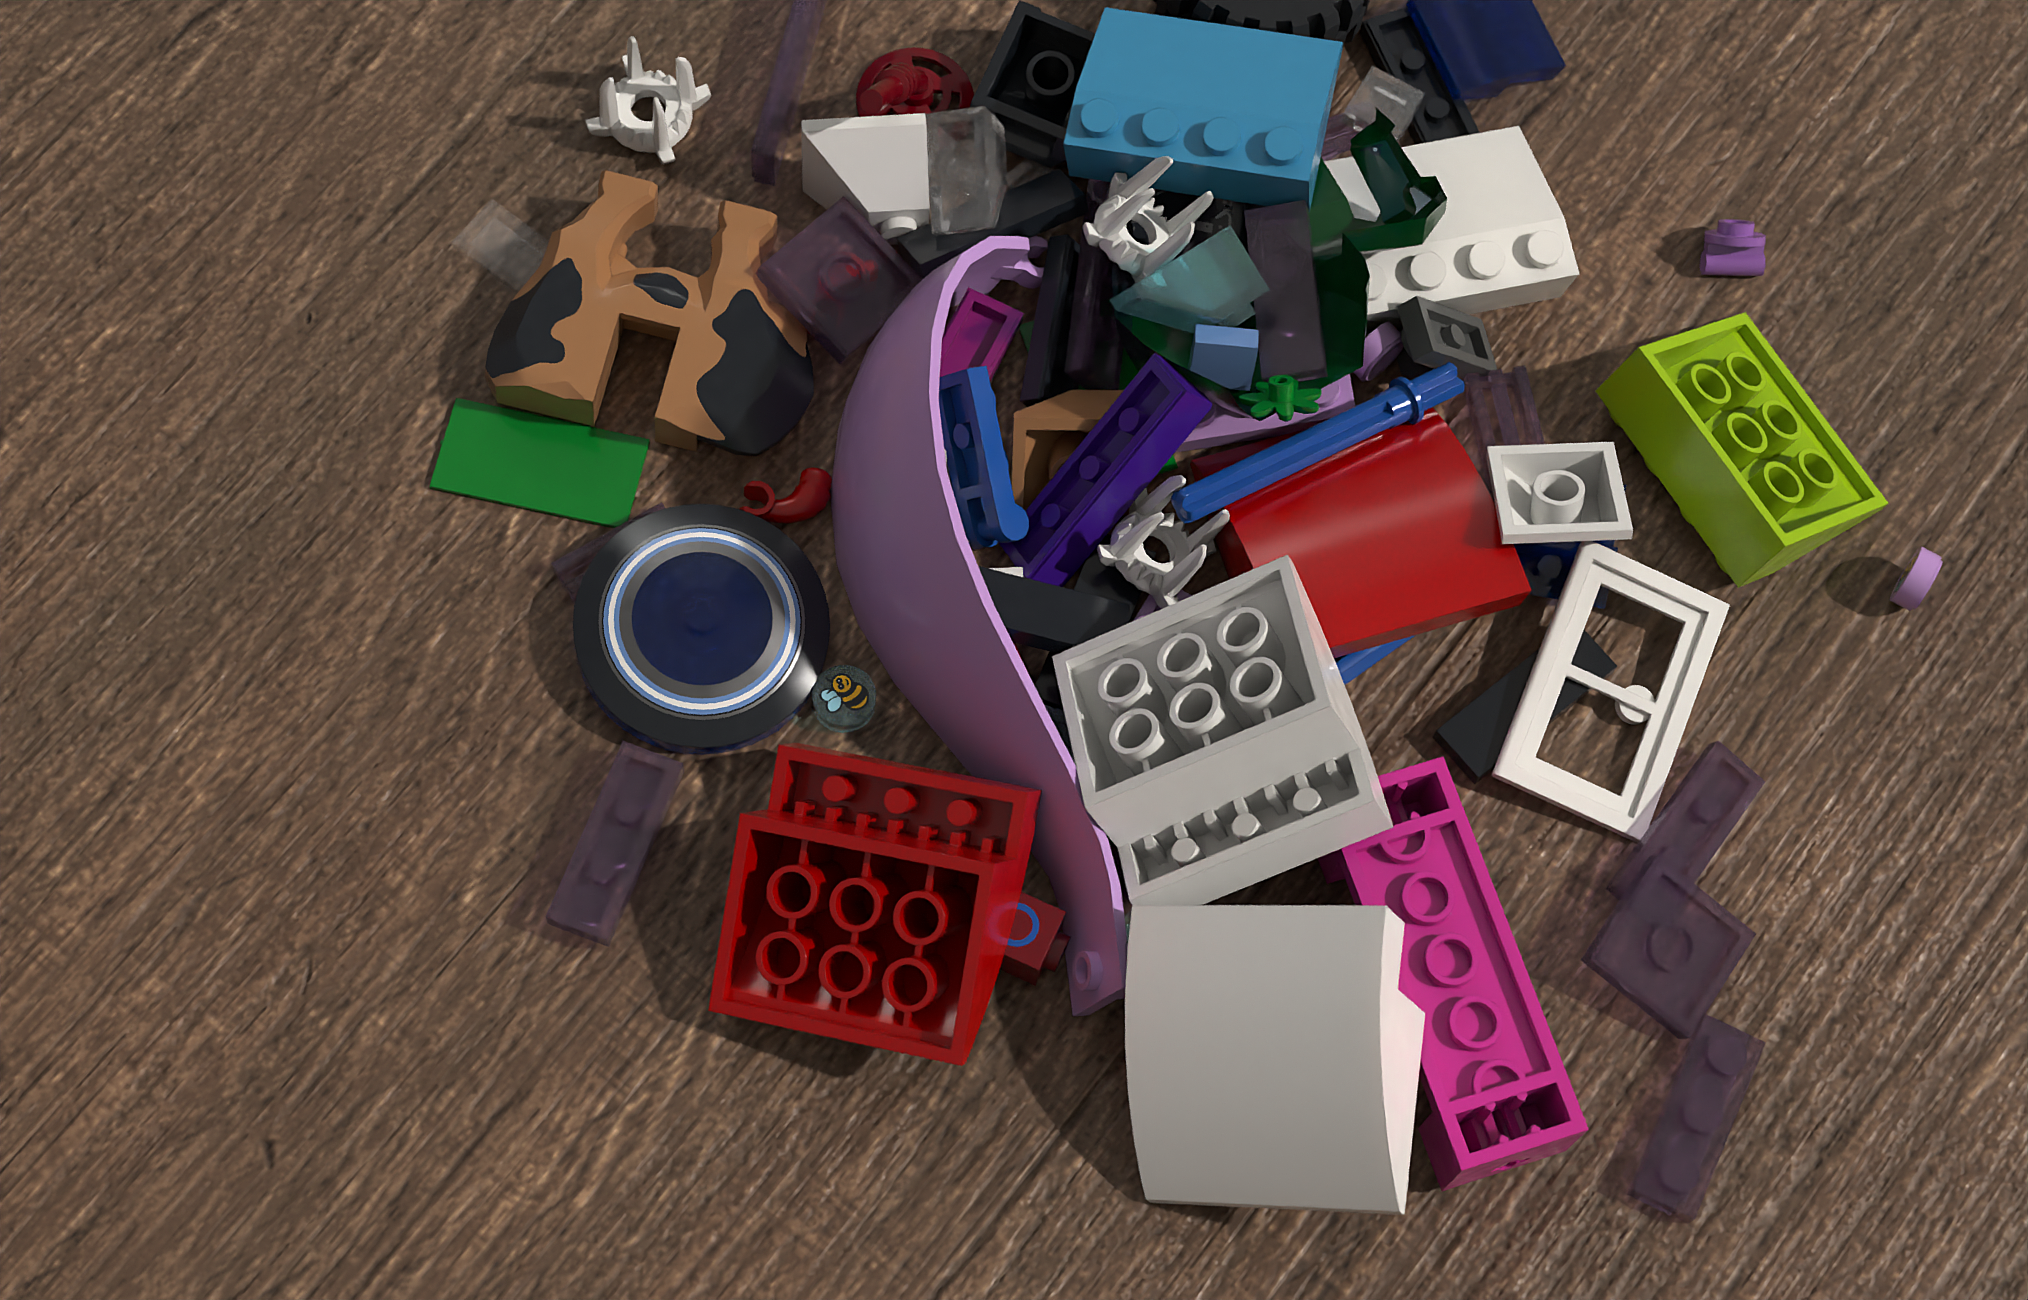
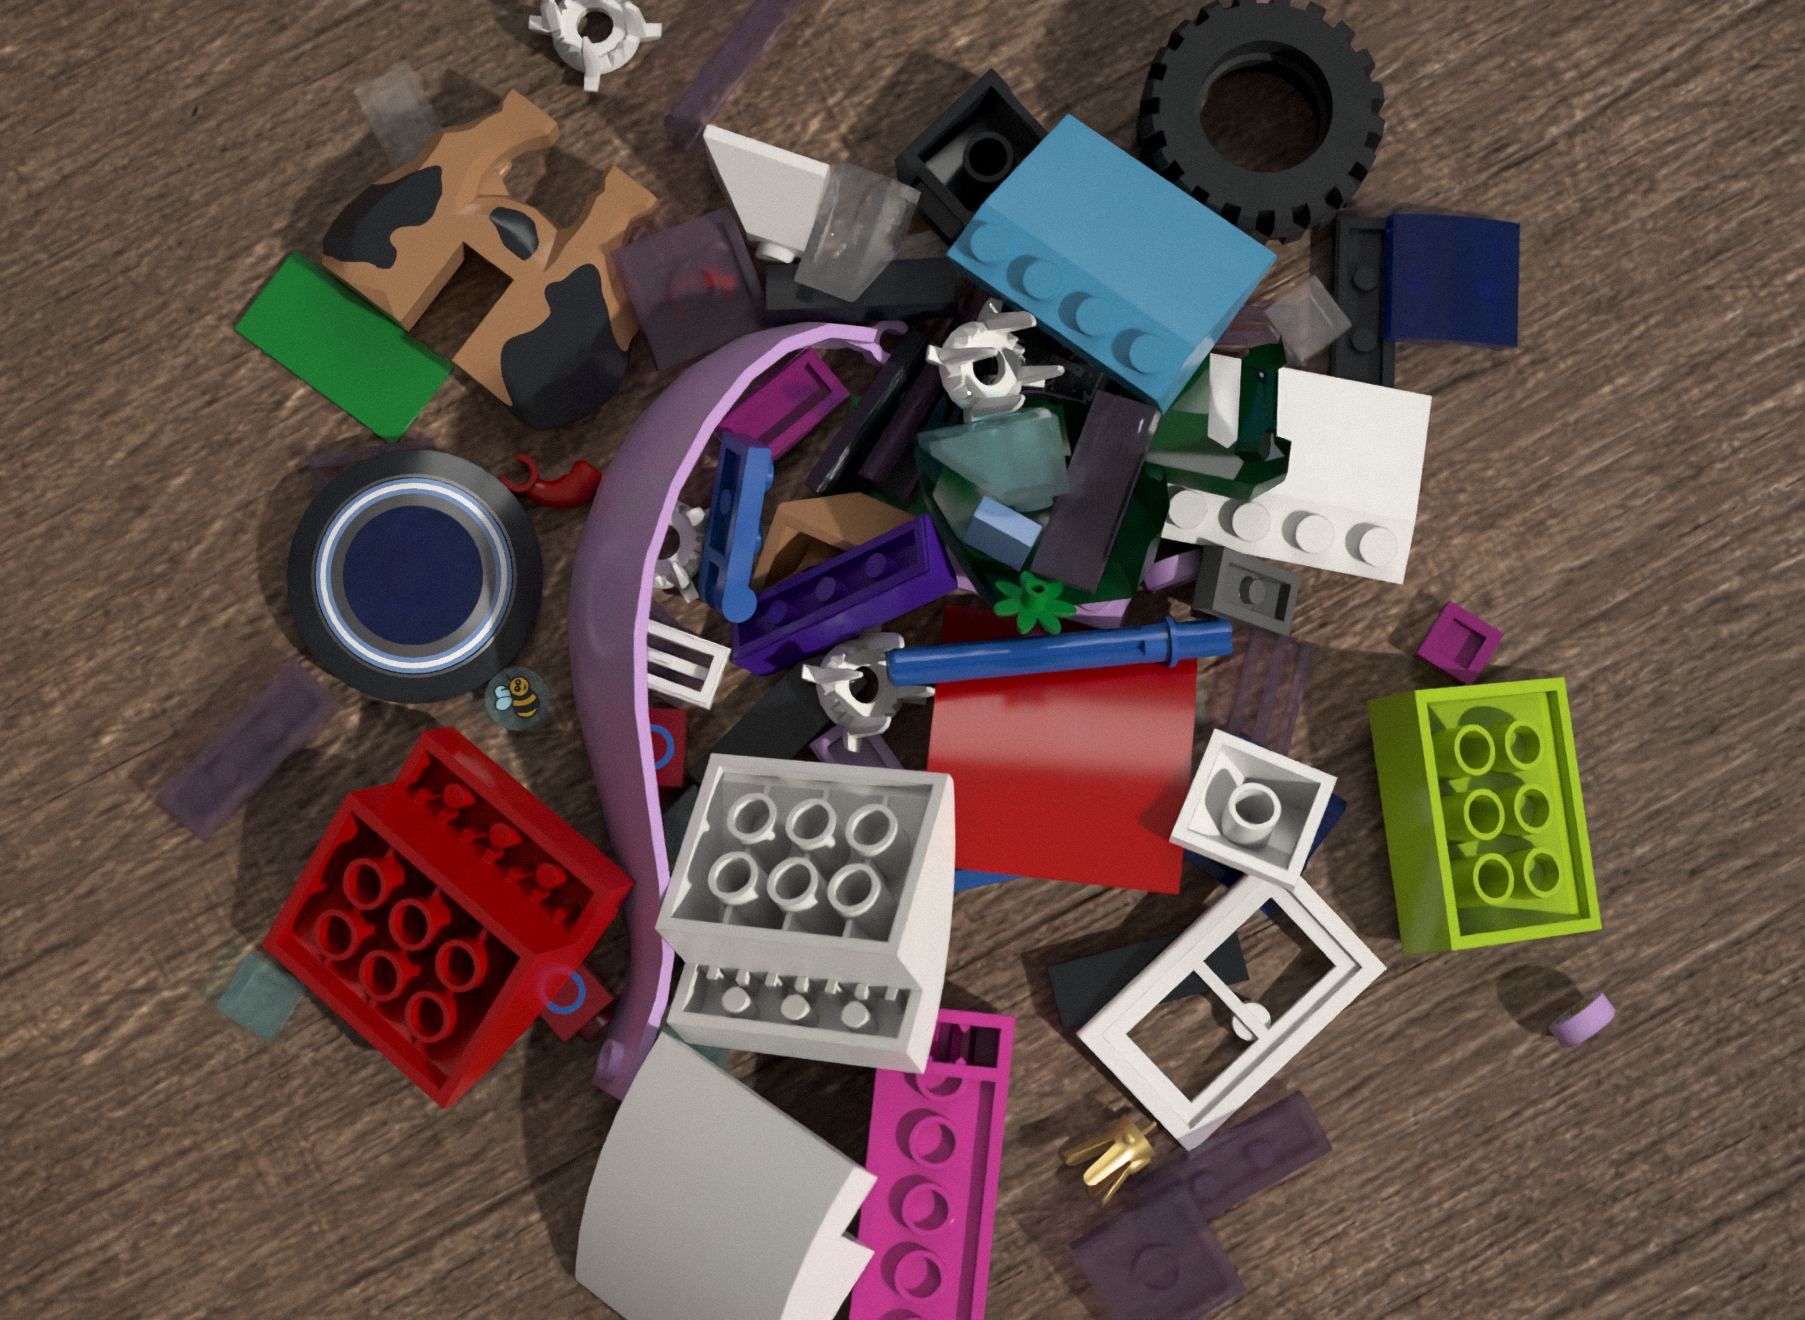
camera: 30 degrees right, 15 degrees up
dark red dish [856,47,974,154] -> none
black tile [978,566,1130,653] -> none
medium lavender plate [1700,219,1766,276] -> none
none -> clear light blue tile [215,953,308,1042]
none -> pearl gold piece [1062,1114,1156,1208]
none -> magenta tile [1413,600,1504,686]

